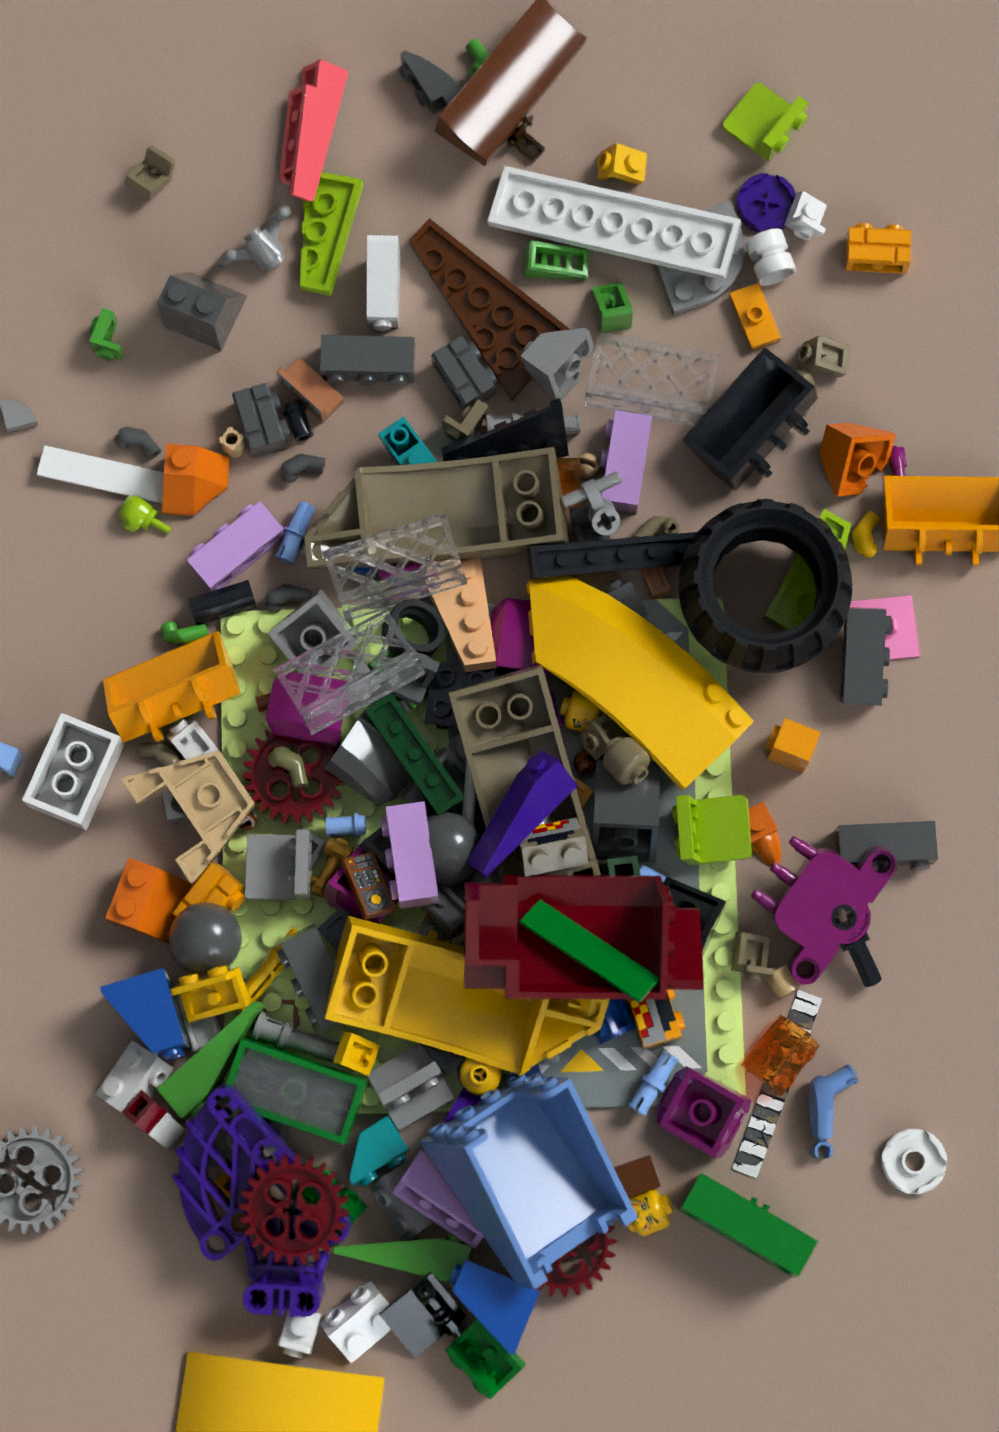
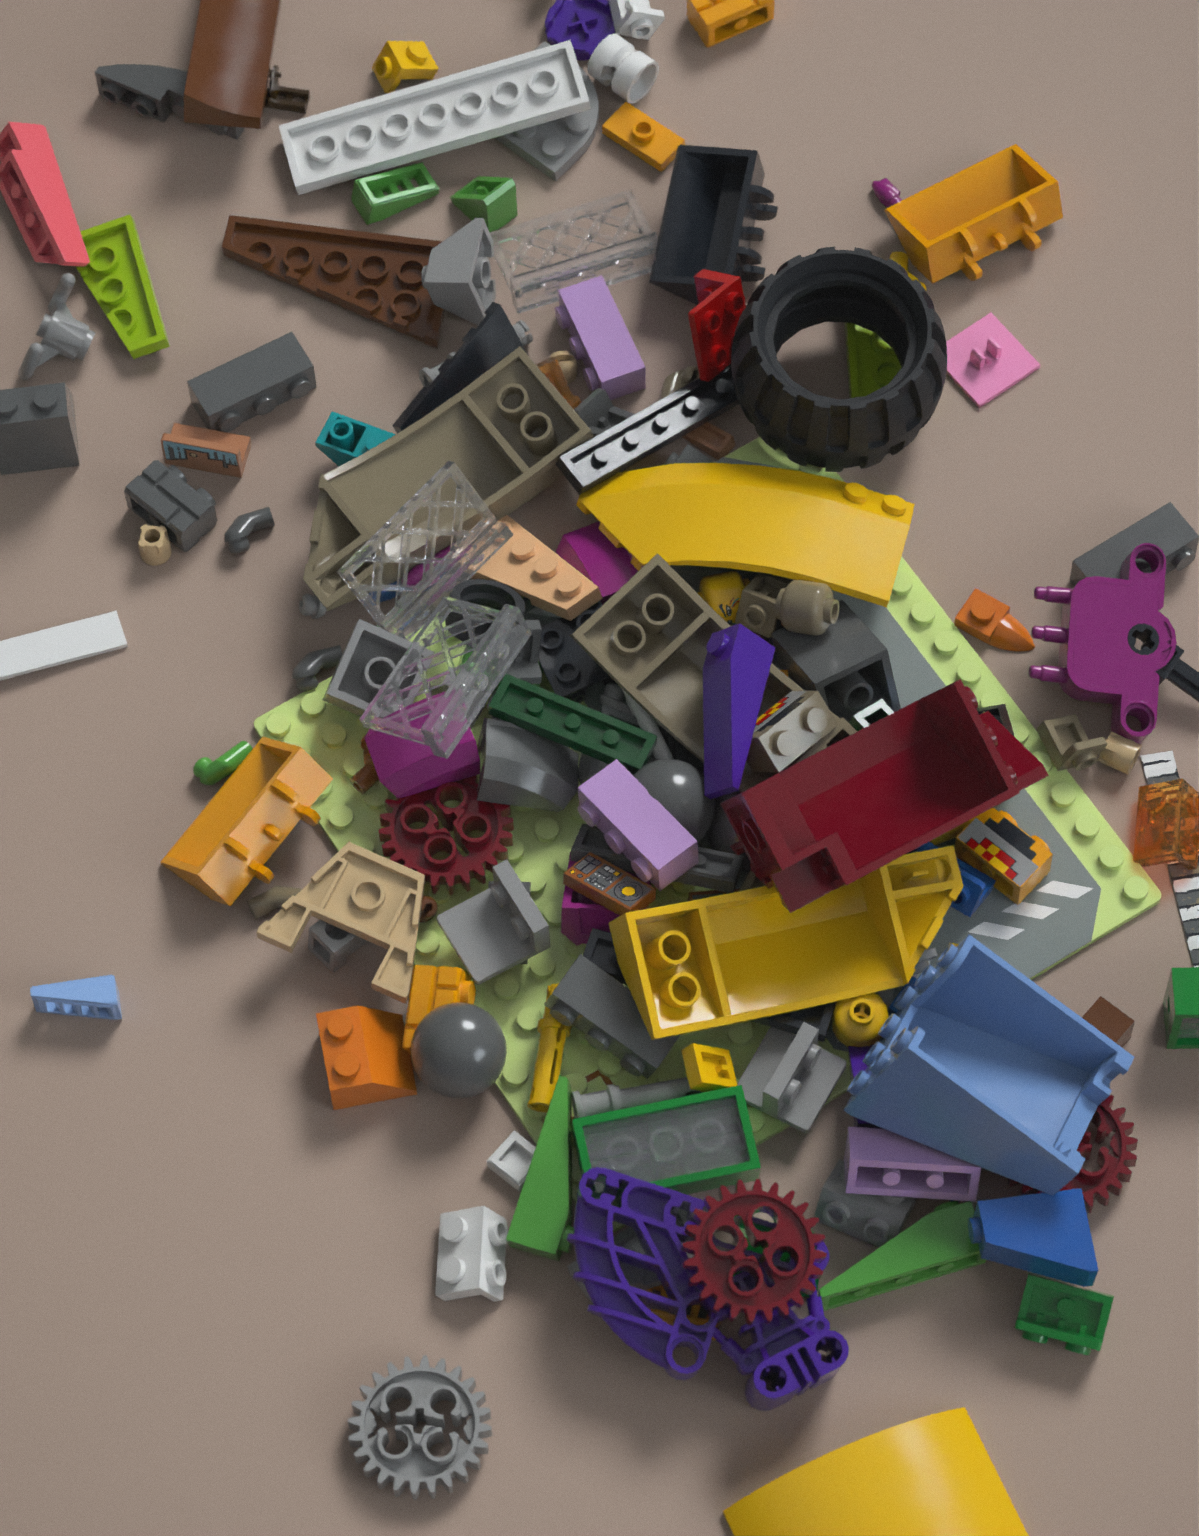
camera: 30 degrees left, 15 degrees down
white brick [22,713,125,831] -> none
blue slope [100,968,192,1062] -> none
dark grey arm [114,427,161,460] -> none
lime piece [118,495,171,535] -> none
leg [122,1090,186,1150] -> none
orange slope [162,443,230,517] -> none
white bracket [165,716,219,760] -> none
yellow bracket [170,965,251,1023] -> none
lavender brick [187,501,285,592] -> none
black axle [188,580,257,625] -> none
olive arm [268,747,308,788] -> none
light blue axle [275,501,315,564] -> none
white bracket [278,1310,322,1359] -> none
black pin [283,400,314,442] -> none
pearl gold bar [310,837,354,899] -> none
white bracket [320,1281,391,1363] -> none
light blue pin [326,813,366,838] -> none
teal slope [349,1116,410,1188] -> none
white slope [367,235,401,331] -> none
hinge [379,1272,466,1358] -> none
dark grey brick [431,336,498,412] -> none
dark tan bracket [442,399,489,442] -> none
bright green arm [466,38,489,78] -> none
green piece [520,900,660,1003] -> none
light grey piece [561,471,622,535] -> none
light blue pin [628,1050,679,1116] -> none
yellow head [628,1189,674,1237] -> none
magenta slope [657,1066,752,1158] -> none
lime bracket [672,795,752,865] -> none
light orange brick [765,718,821,773] -> none
dark tan bracket [798,336,850,378] -> none
orange slope [819,423,896,496] -> none
dark grey brick [840,607,891,706] -> none
none -> red bracket [688,269,746,382]

